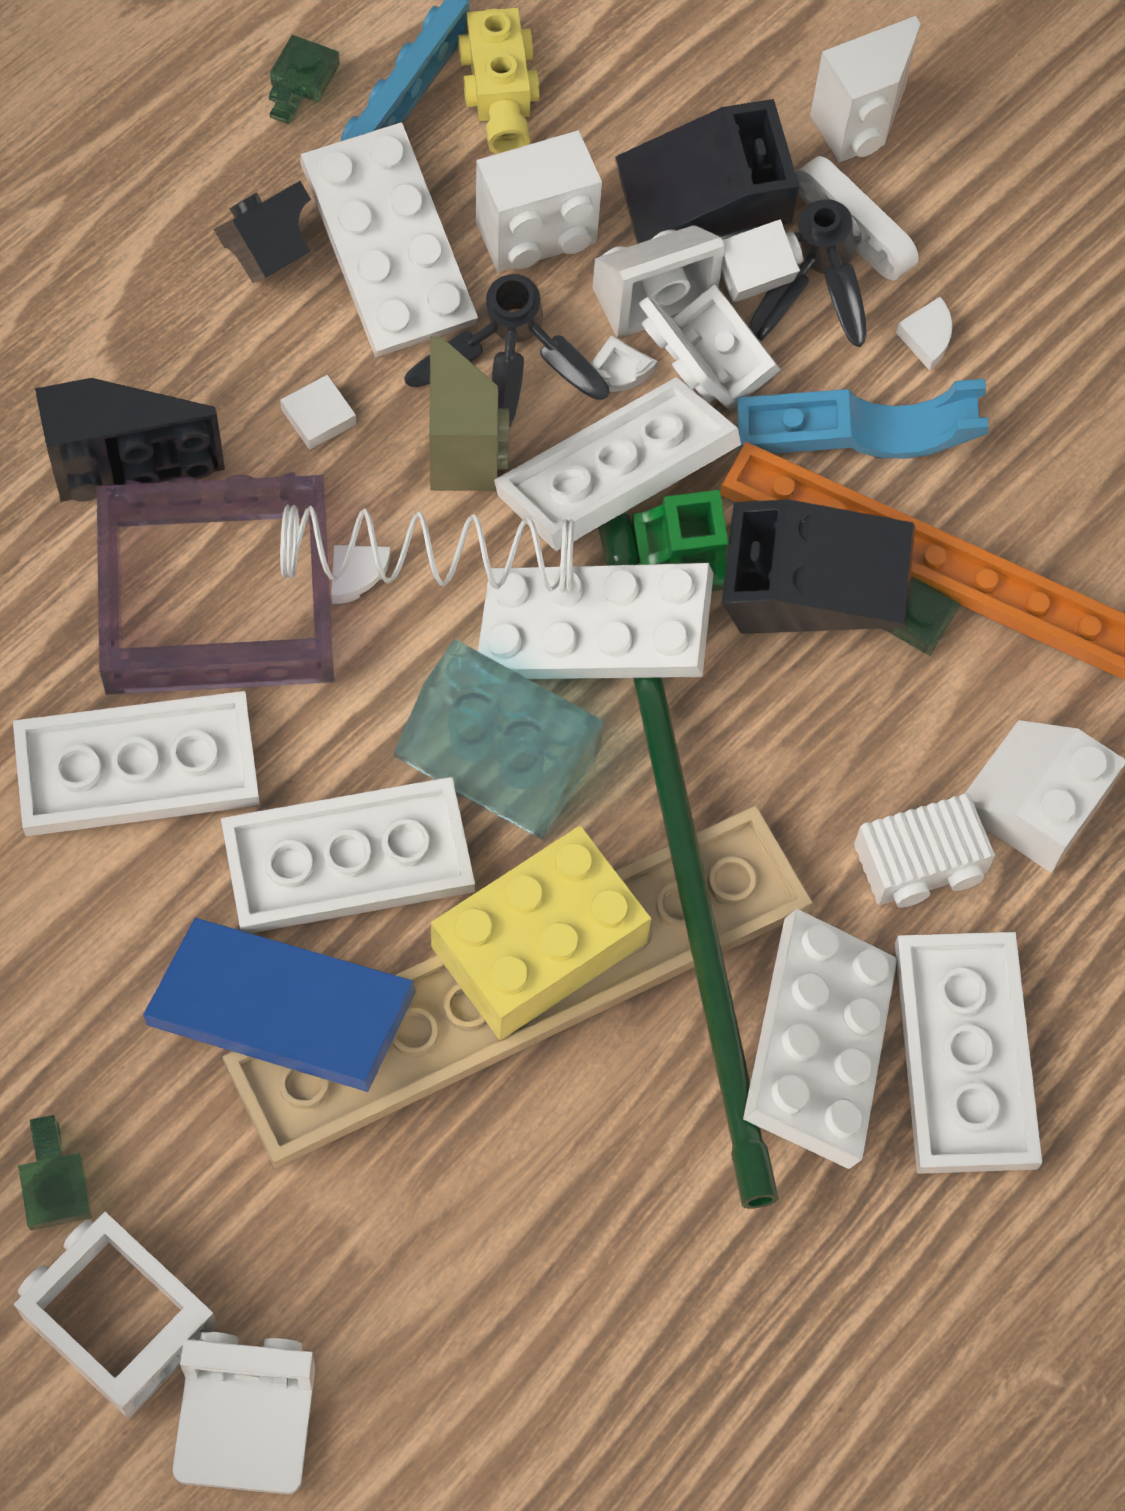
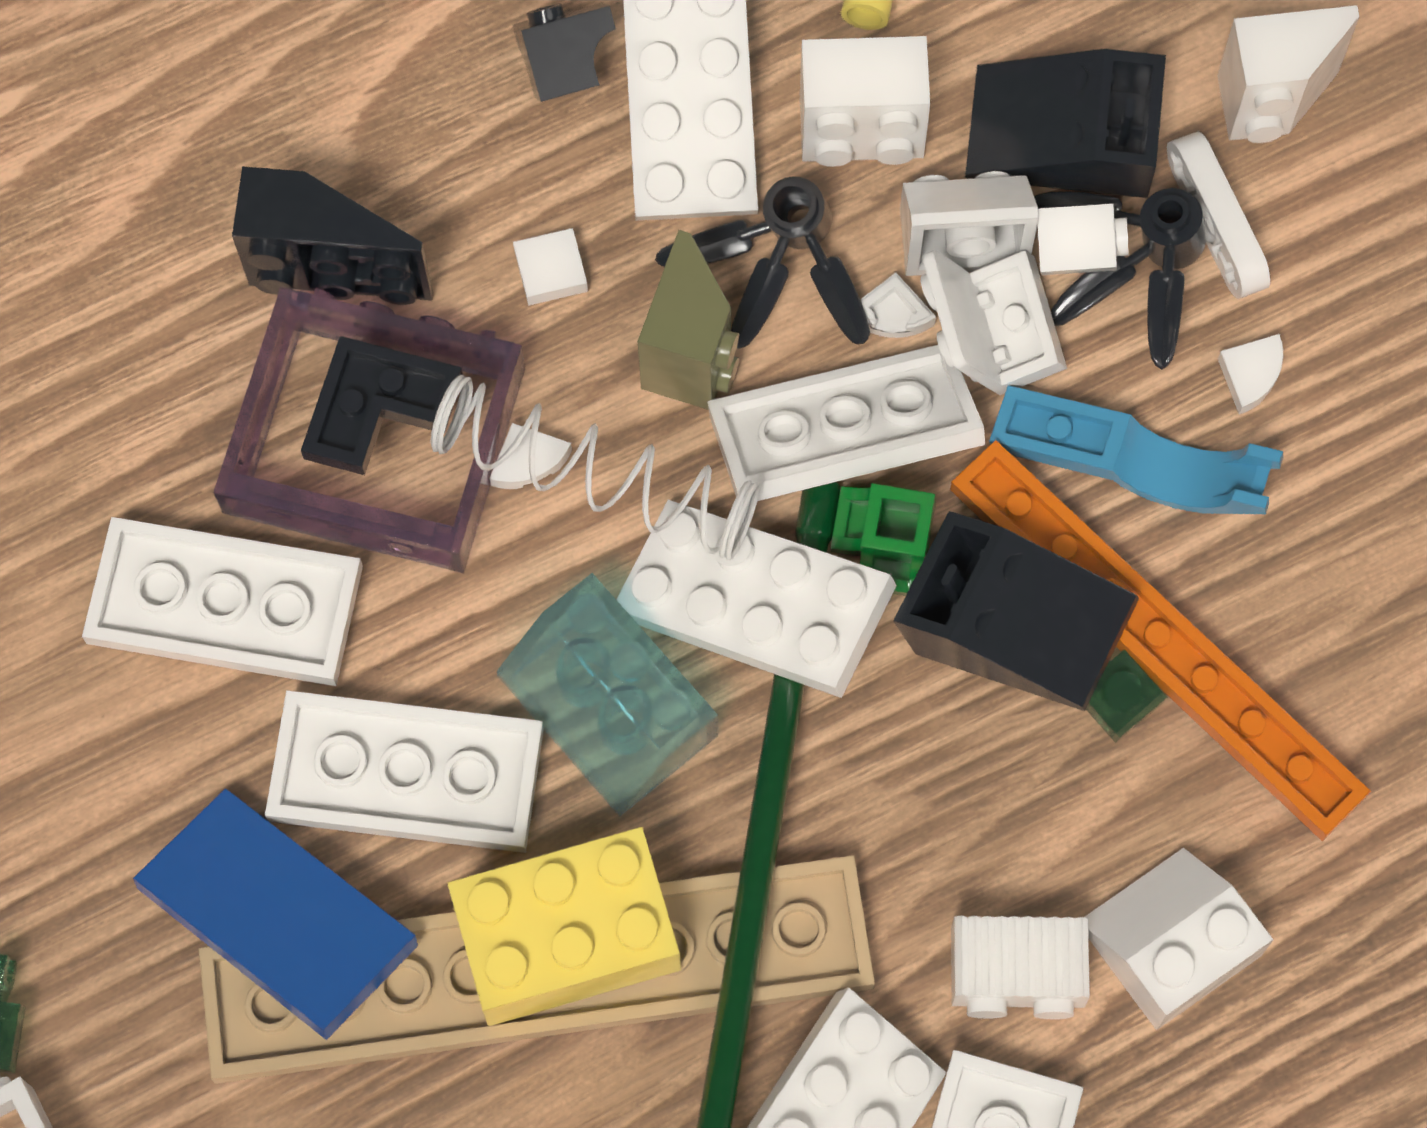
camera: 25 degrees right, 5 degrees up
none -> black plate [301,336,463,476]

